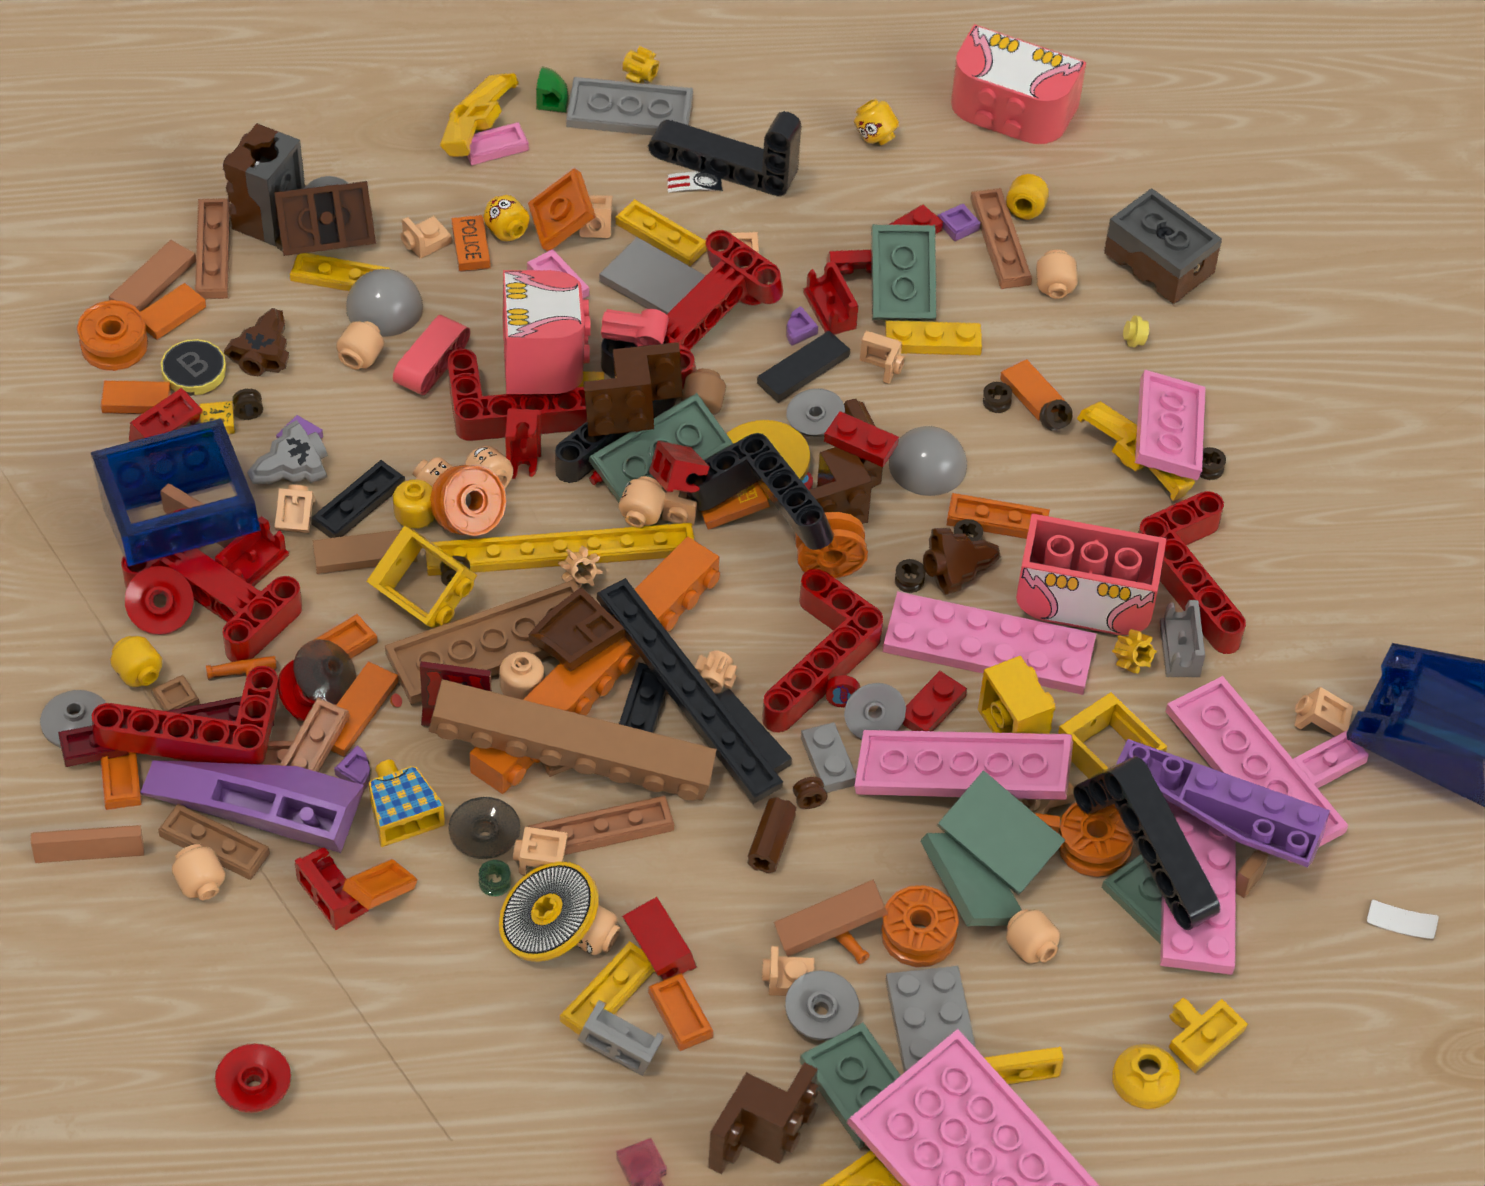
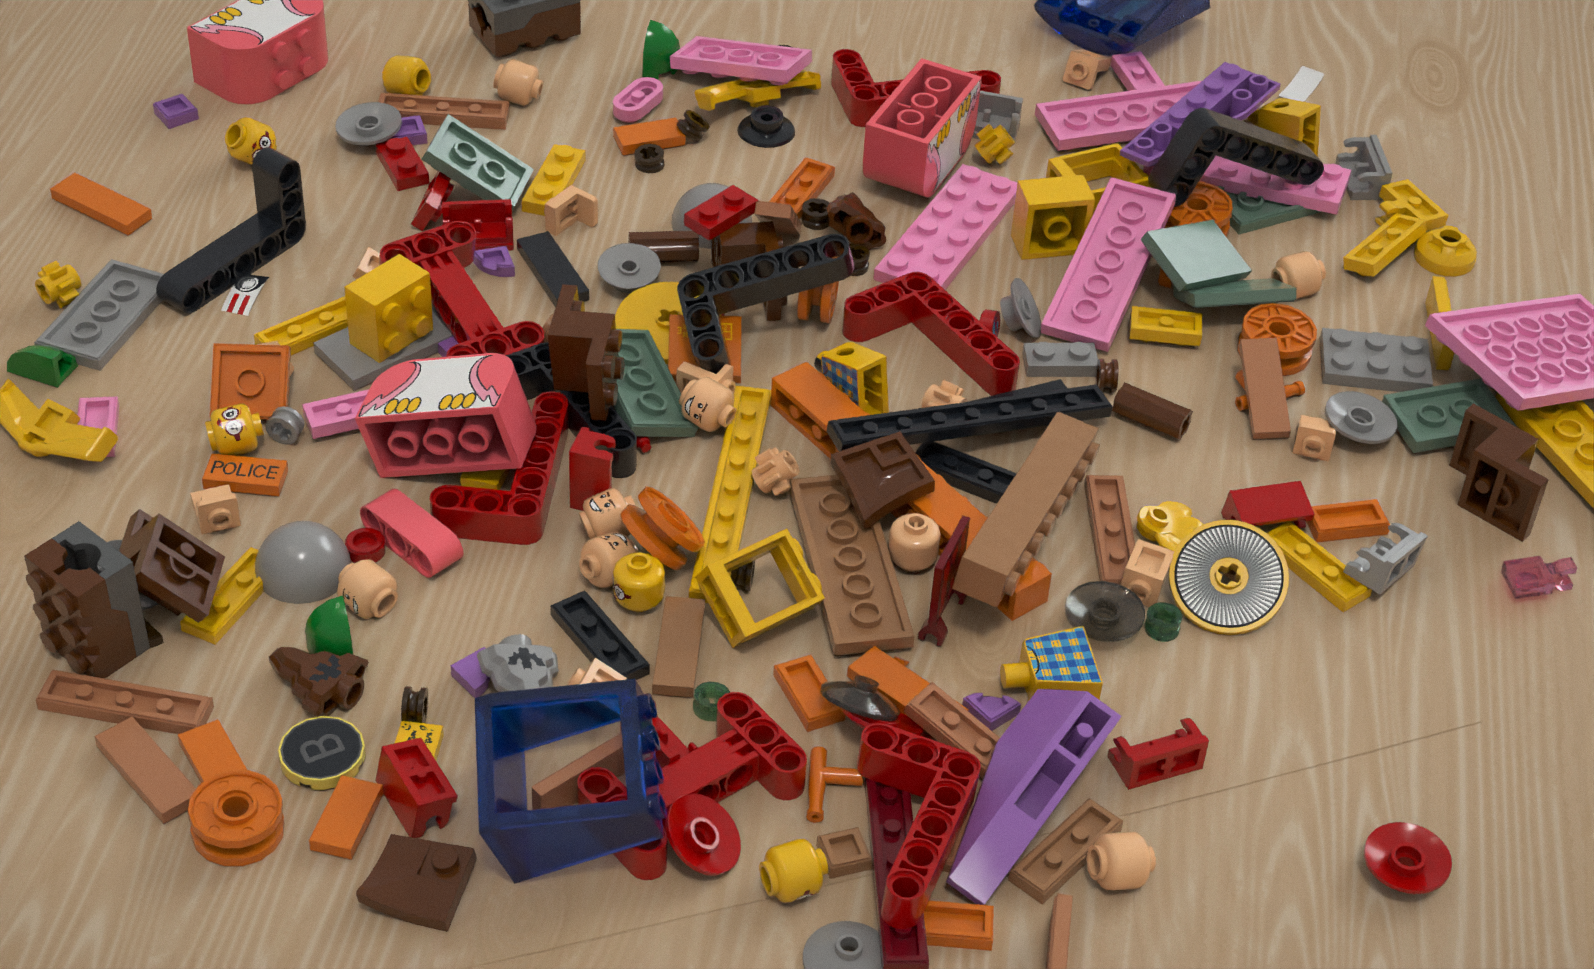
camera: 75 degrees left, 10 degrees down
orange tile [342,859,418,910] -> none
coral piece [601,309,669,347] -> none
red hinge [649,441,710,493] -> none
red plate [902,670,967,731] -> none
light yellow plate [1123,315,1149,348] -> none
none -> orange tile [50,172,152,235]
none -> medium lavender tile [153,94,199,129]
none -> light grey bush [265,406,305,444]
none -> green brick [305,596,353,656]
none -> light grey dish [335,102,402,145]
none -> yellow brick [344,254,433,363]
none -> red tile [345,528,386,563]
none -> reddish brown plate [356,834,477,932]
none -> bright pink plate [613,77,663,123]
none -> green brick [642,20,680,79]
none -> clear green bush [693,681,730,722]
none -> black piece [737,105,795,148]
none -> nougat tile [755,201,802,235]
none -> yellow torso [814,342,889,415]
none -> yellow plate [1129,306,1202,346]
none -> yellow plate [1137,501,1204,551]
none -> yellow torso [1247,98,1321,157]
none -> light grey hinge [1336,135,1393,200]
none -> yellow plate [1343,213,1426,277]

